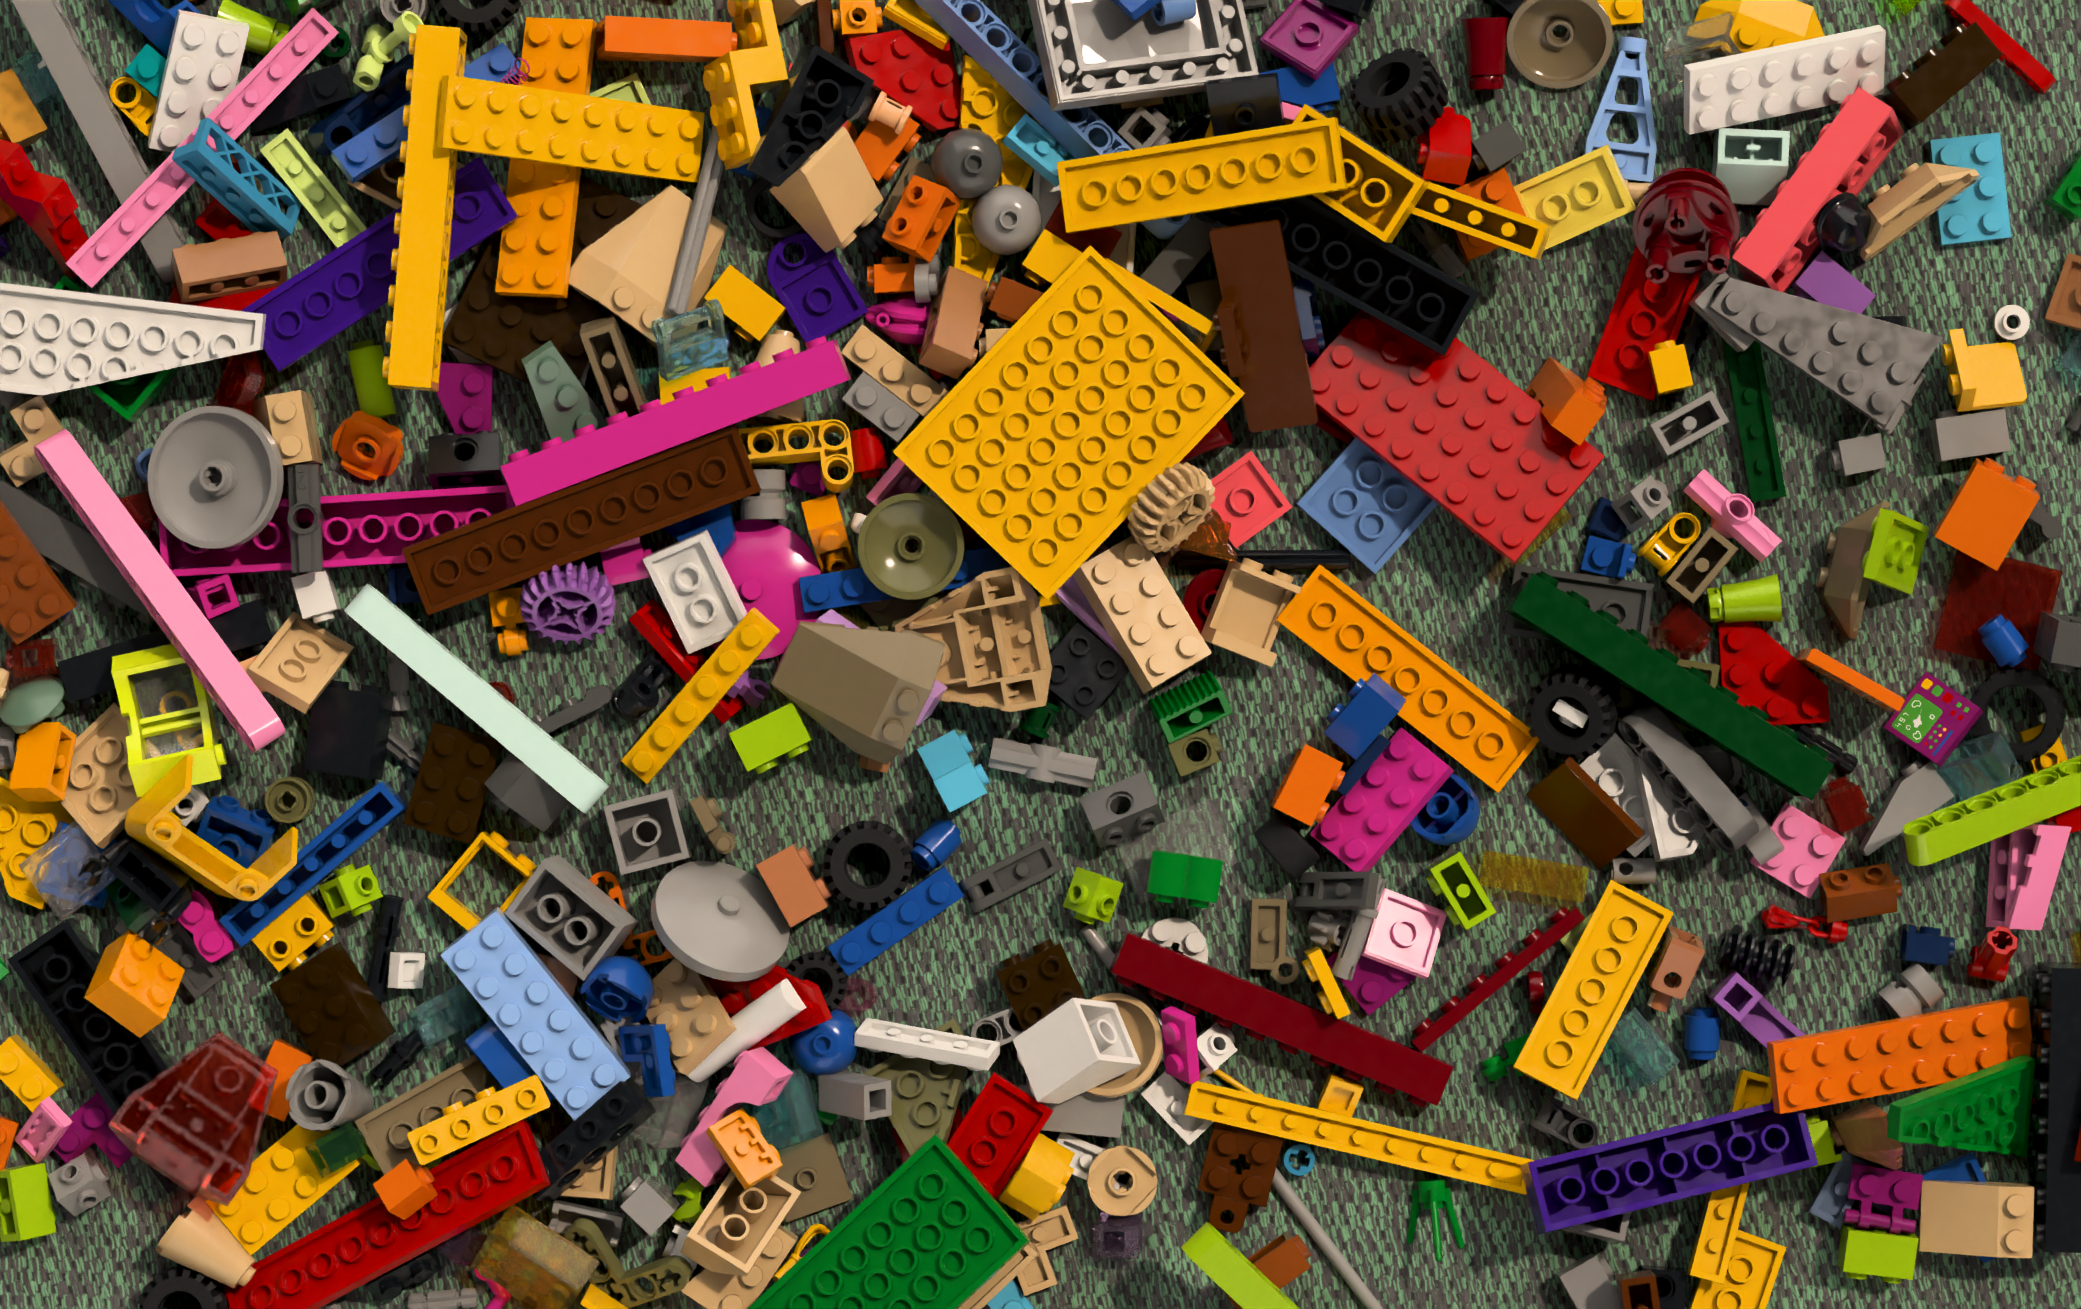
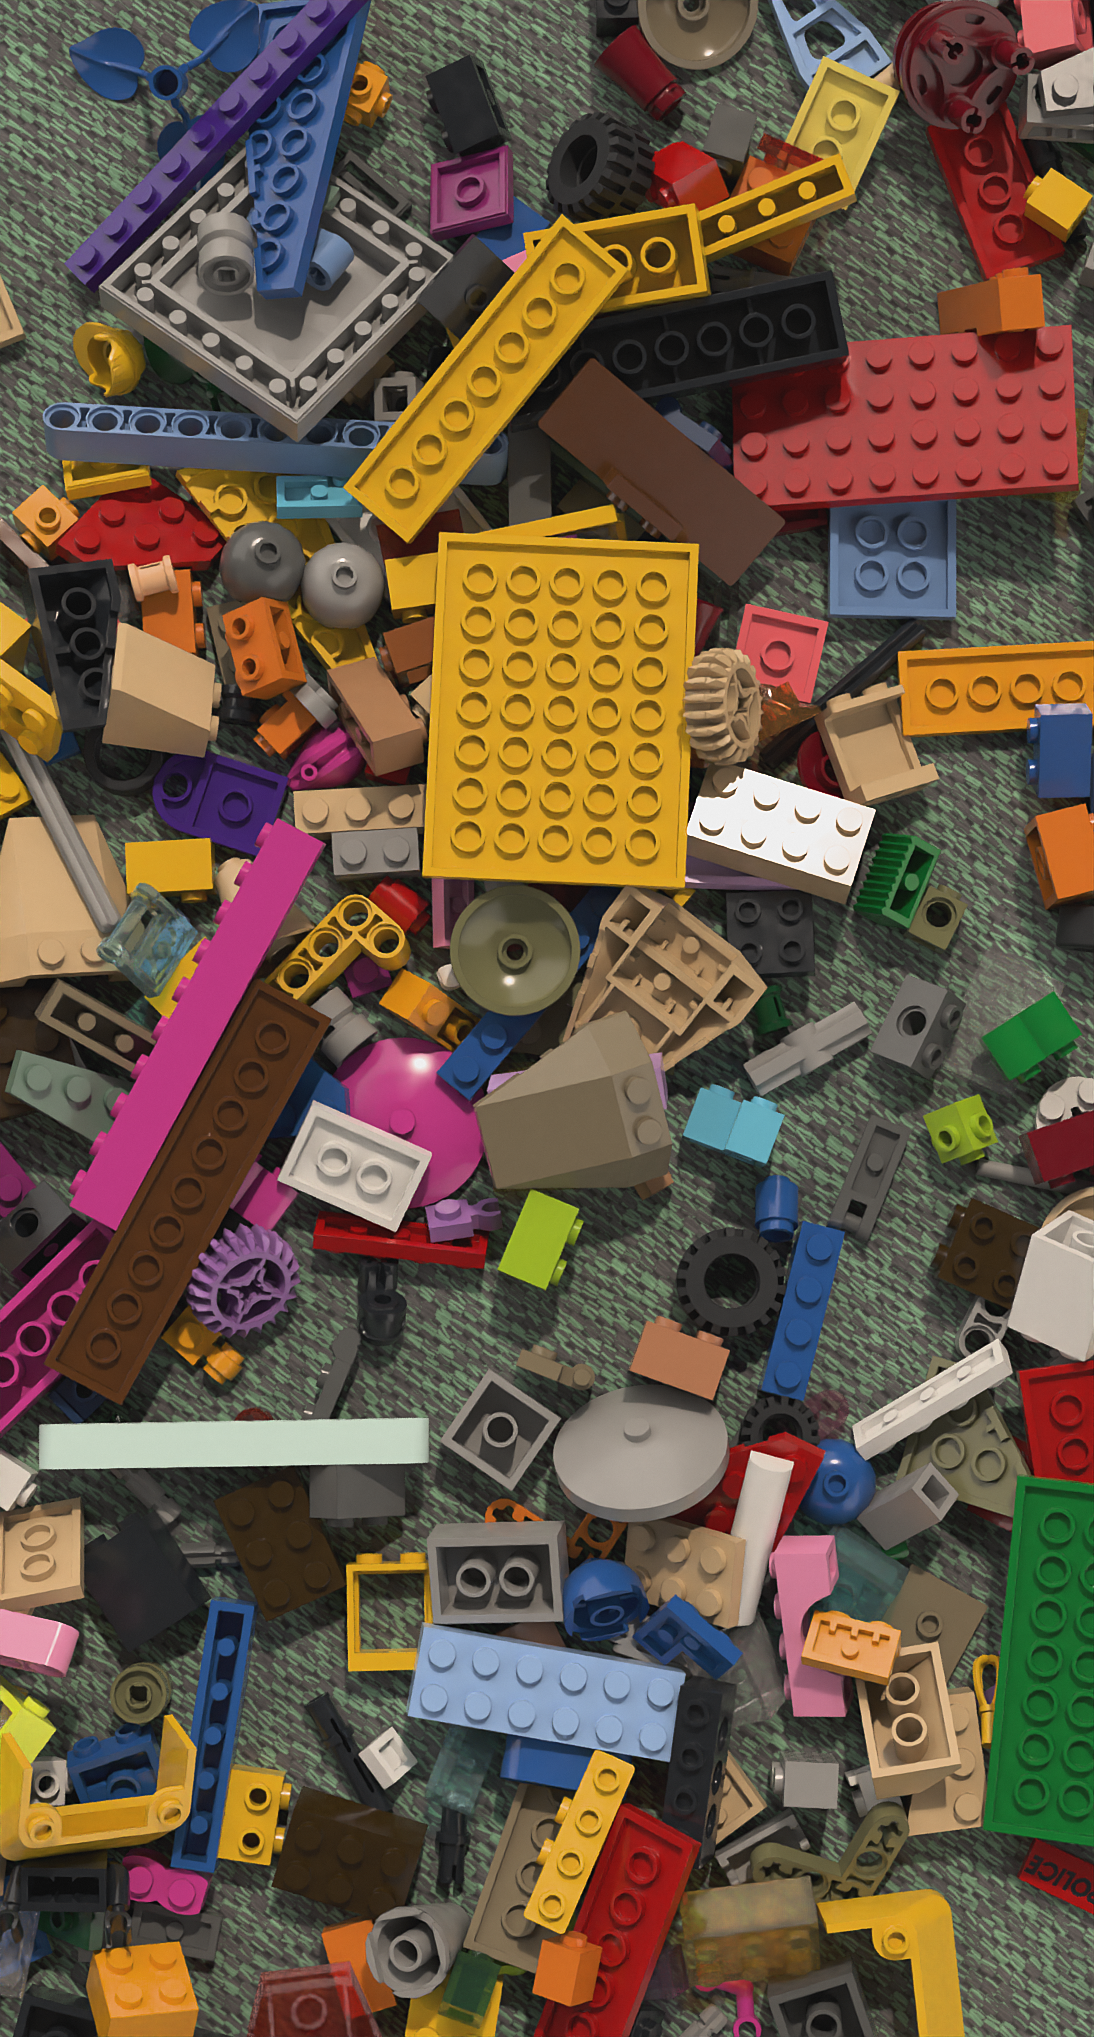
camera: 40 degrees left, 5 degrees down
lime brick [318,863,383,918] -> none
yellow plate [621,607,780,784] -> none
lime piece [672,1177,705,1223] -> none
none -> clear red plate [757,133,824,171]

